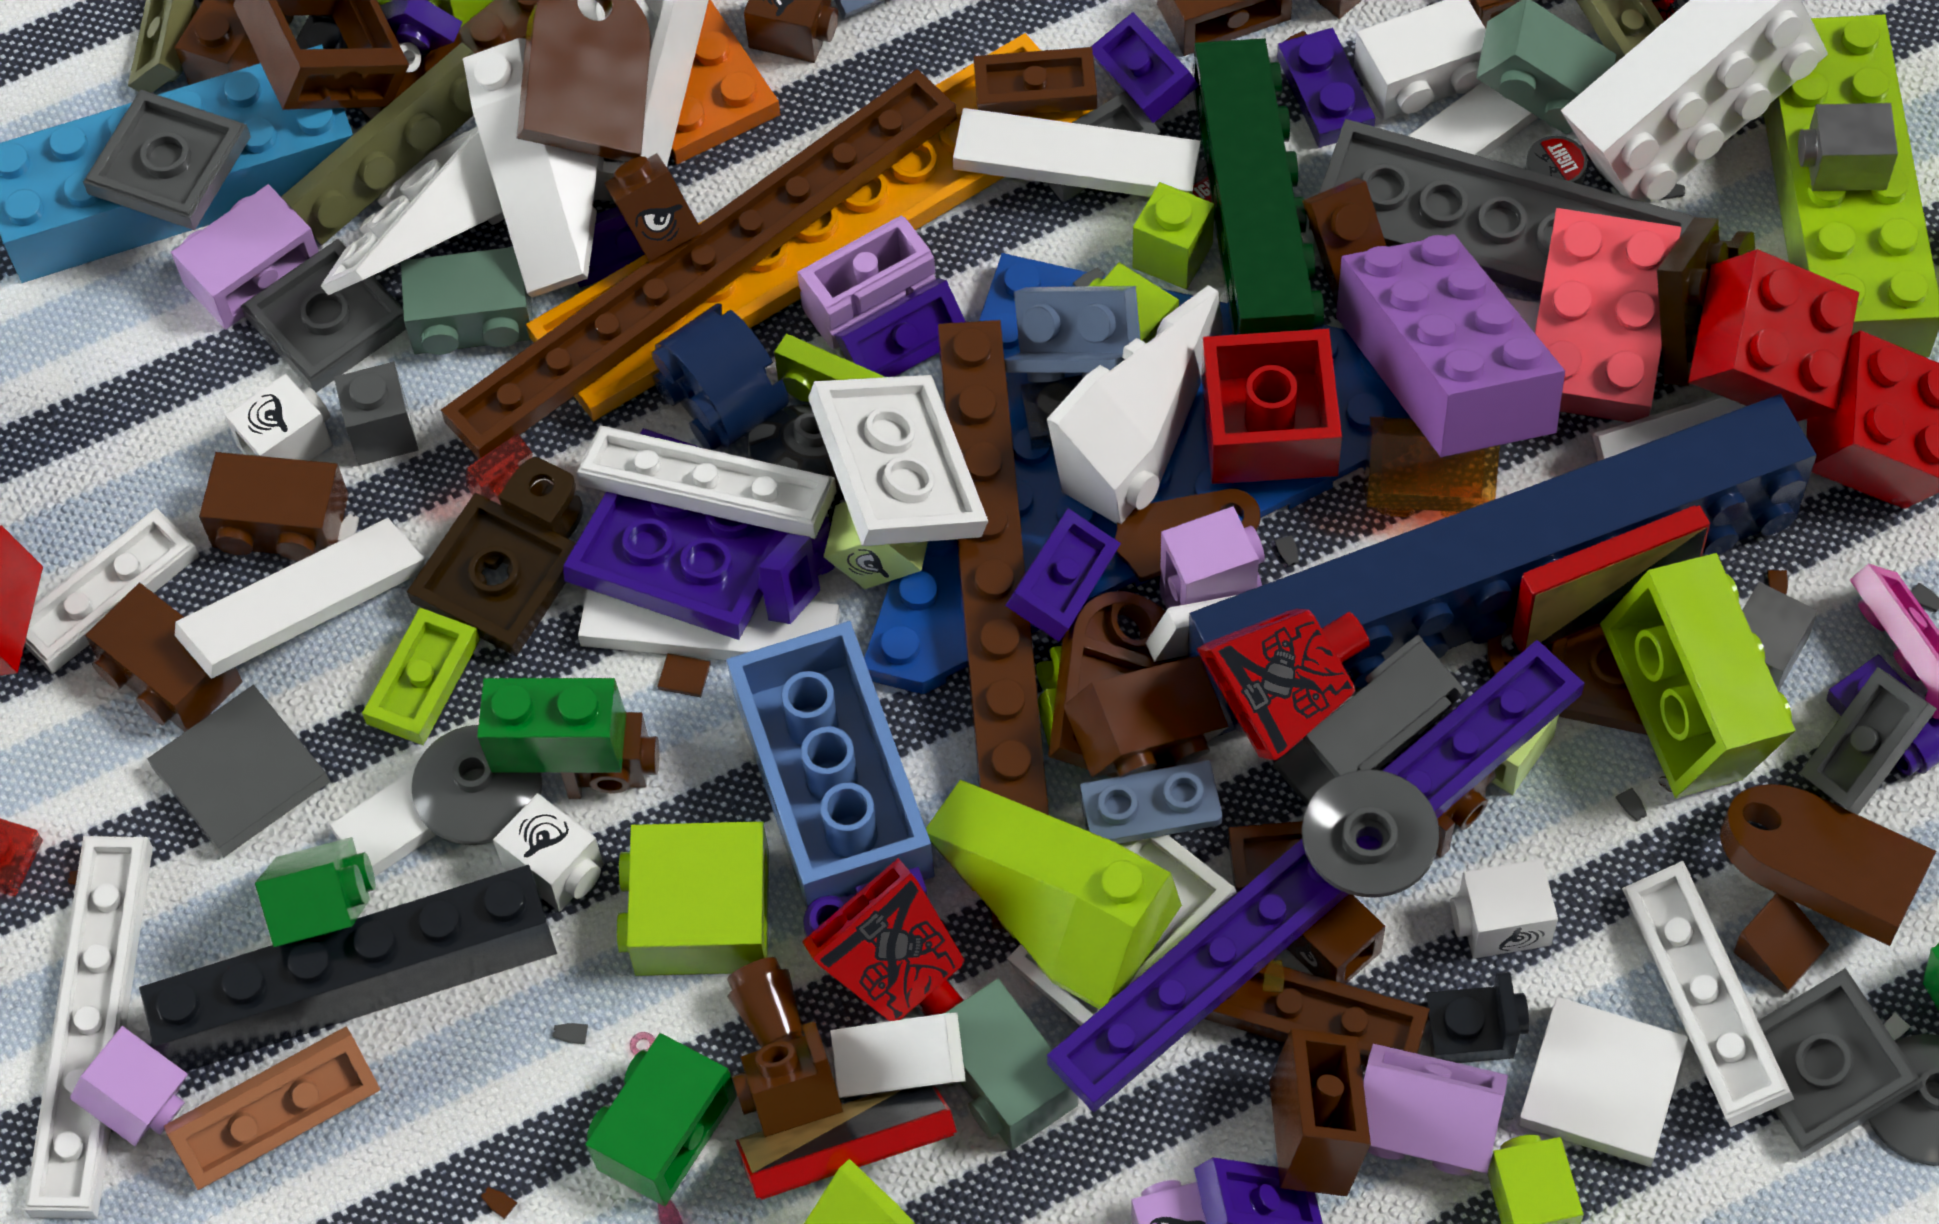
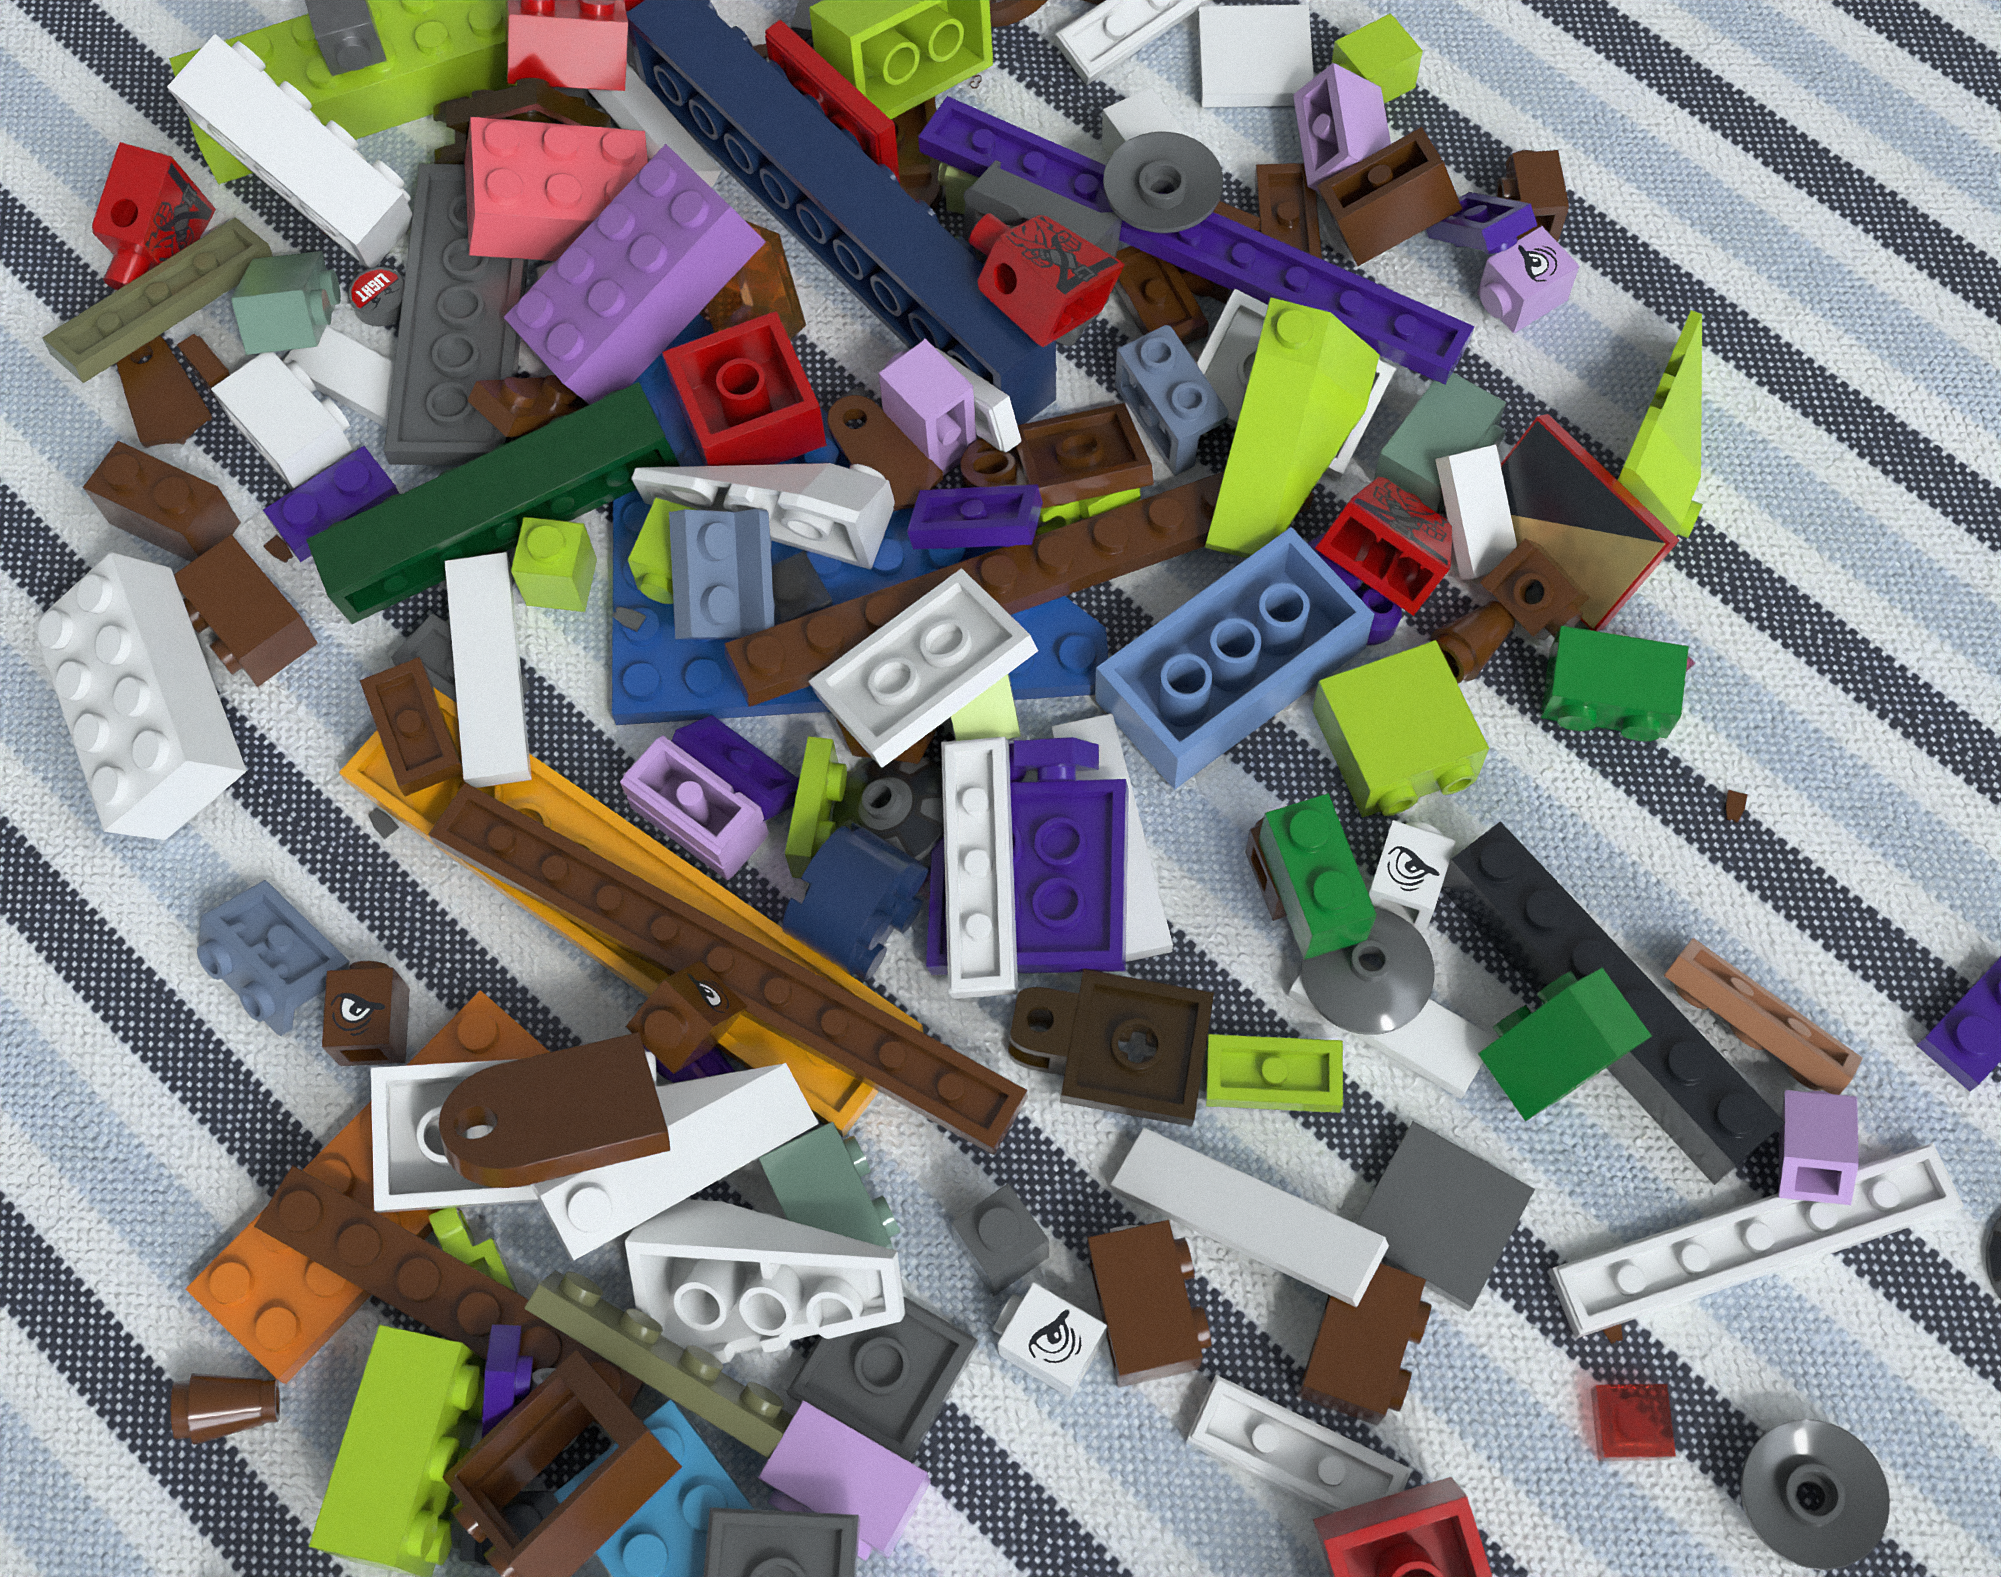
camera: 110 degrees left, 5 degrees up
clear red plate [466,433,533,500] -> none
dark grey piece [552,1023,588,1044] -> none
clear pink piece [630,1032,655,1055] -> none
reddish brown window [657,653,711,698] -> none
reddish brown brick [1063,655,1229,778] -> none
dark purple plate [1091,12,1199,123] -> none
black bracket [1424,972,1529,1063] -> none
dark grey piece [1615,788,1647,821] -> none

